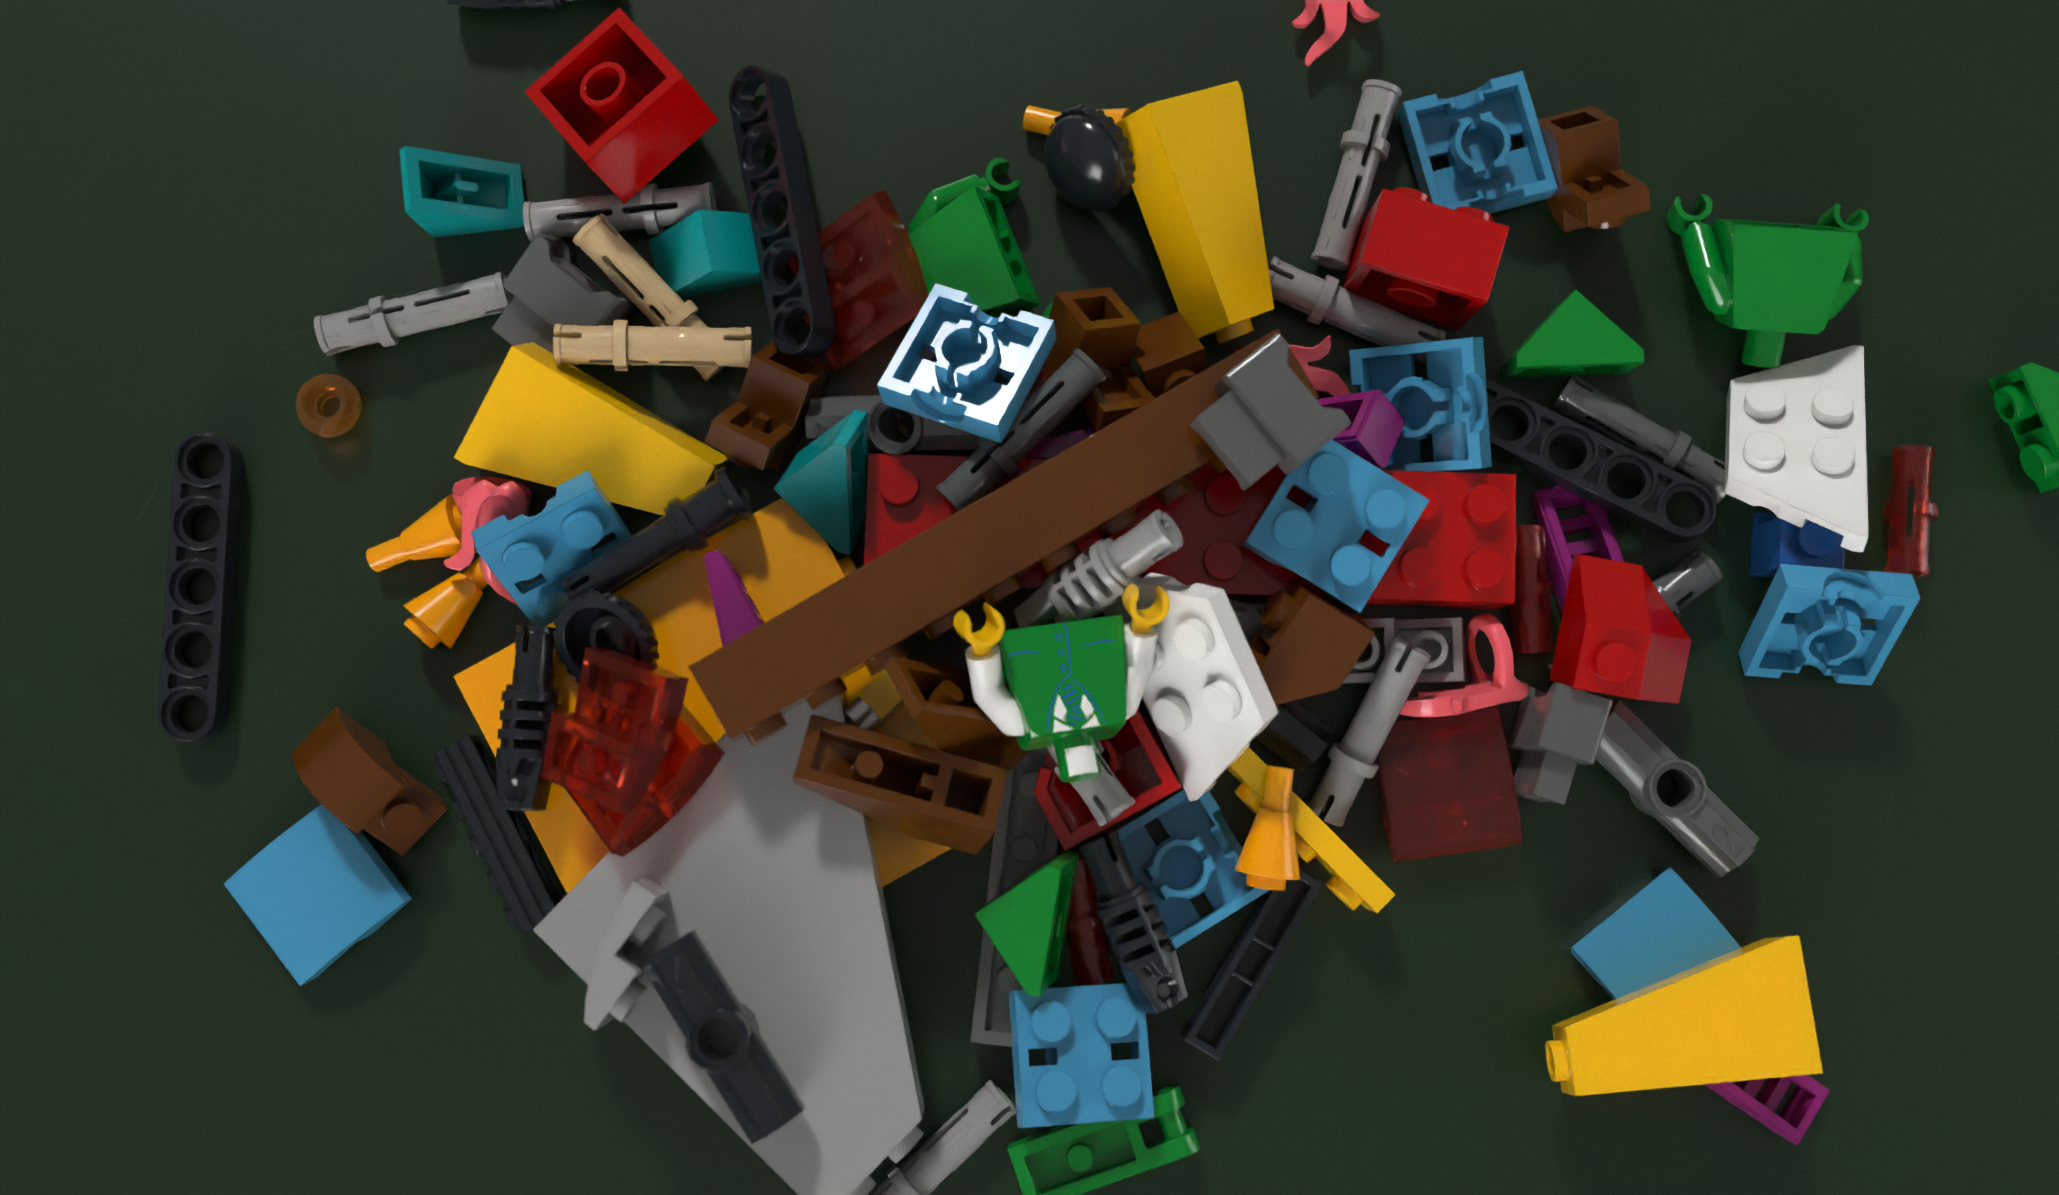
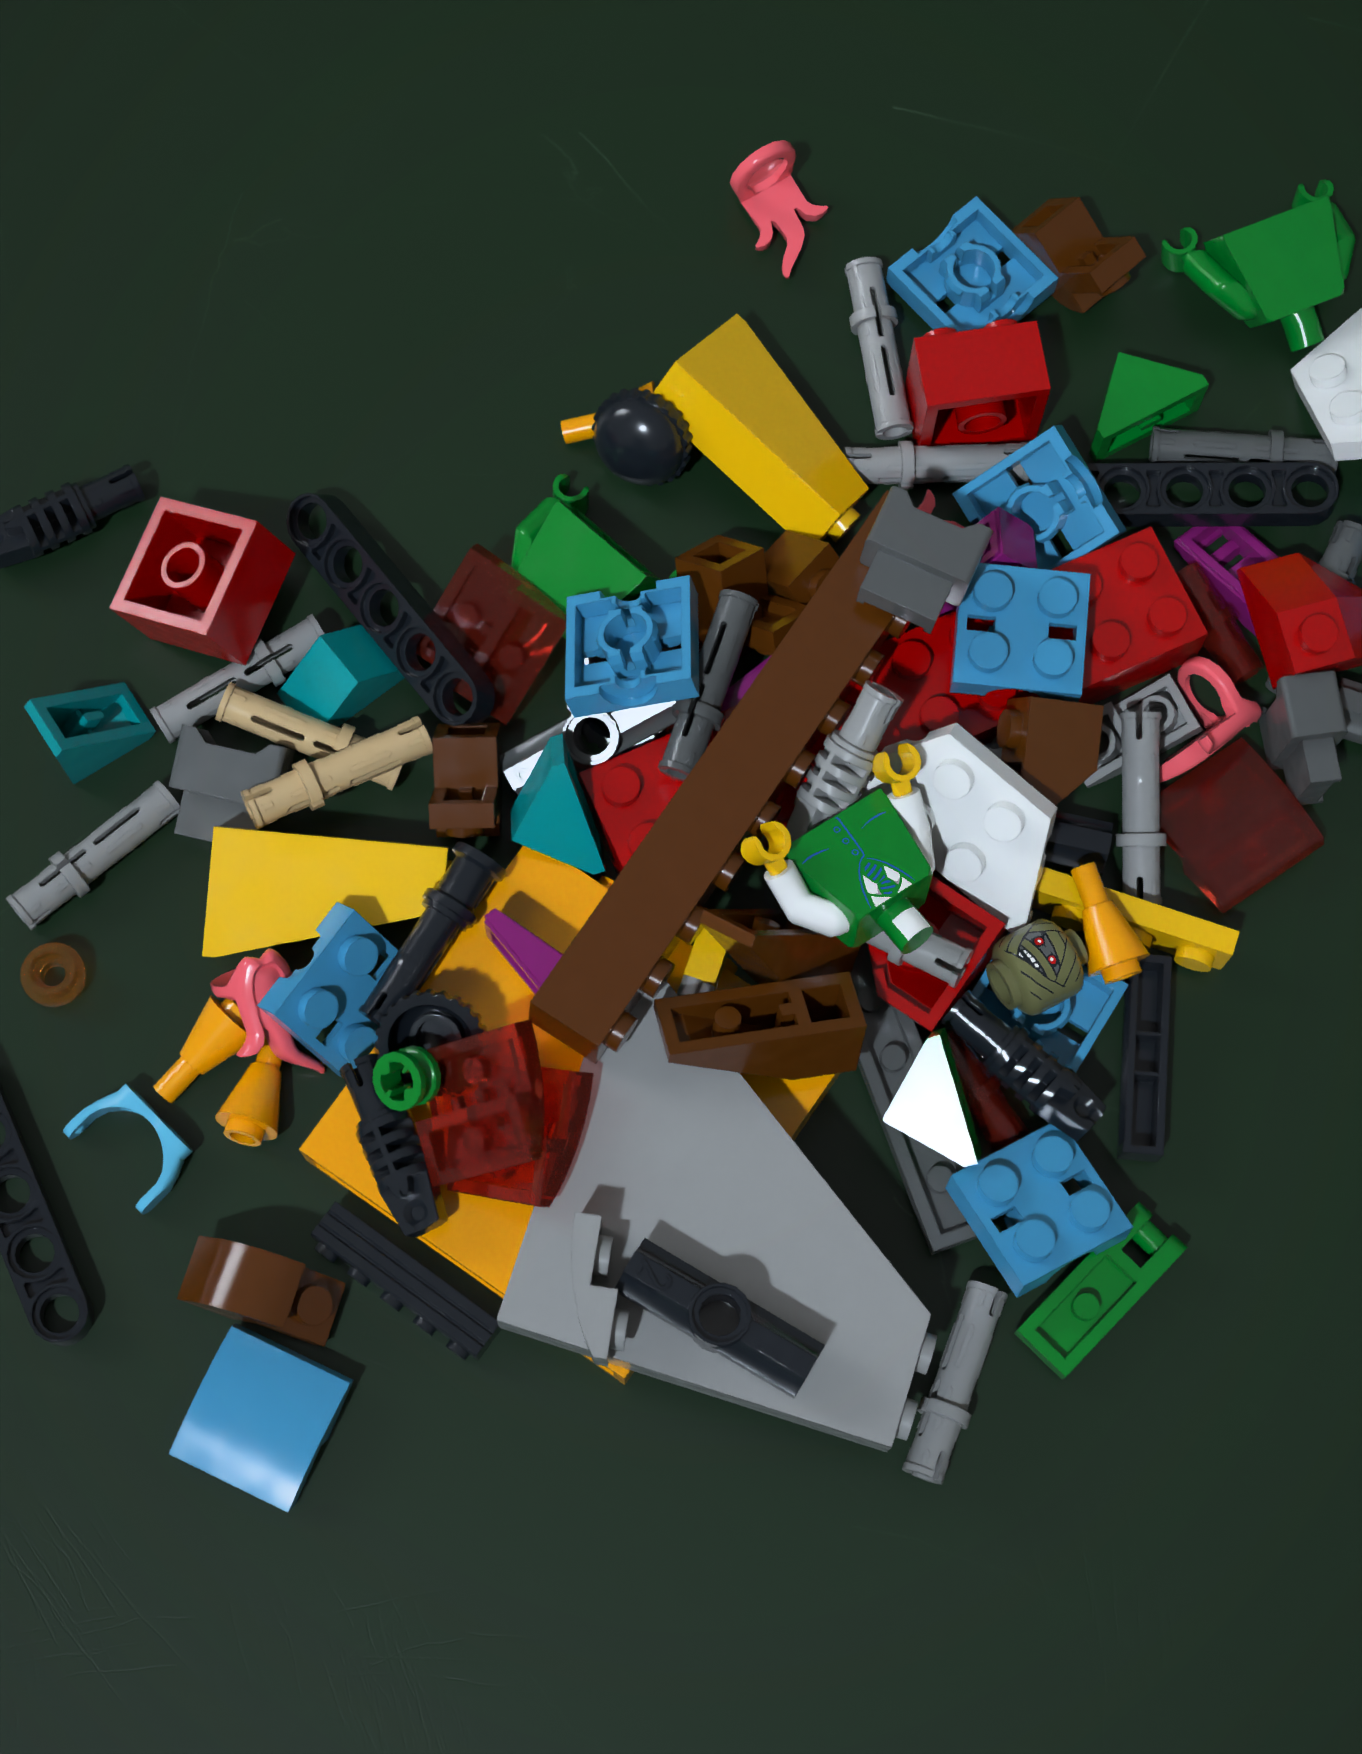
camera: 25 degrees left, 10 degrees down
none -> medium azure cap [63,1083,193,1215]
none -> green bush [373,1045,441,1111]
none -> olive head [986,919,1088,1016]

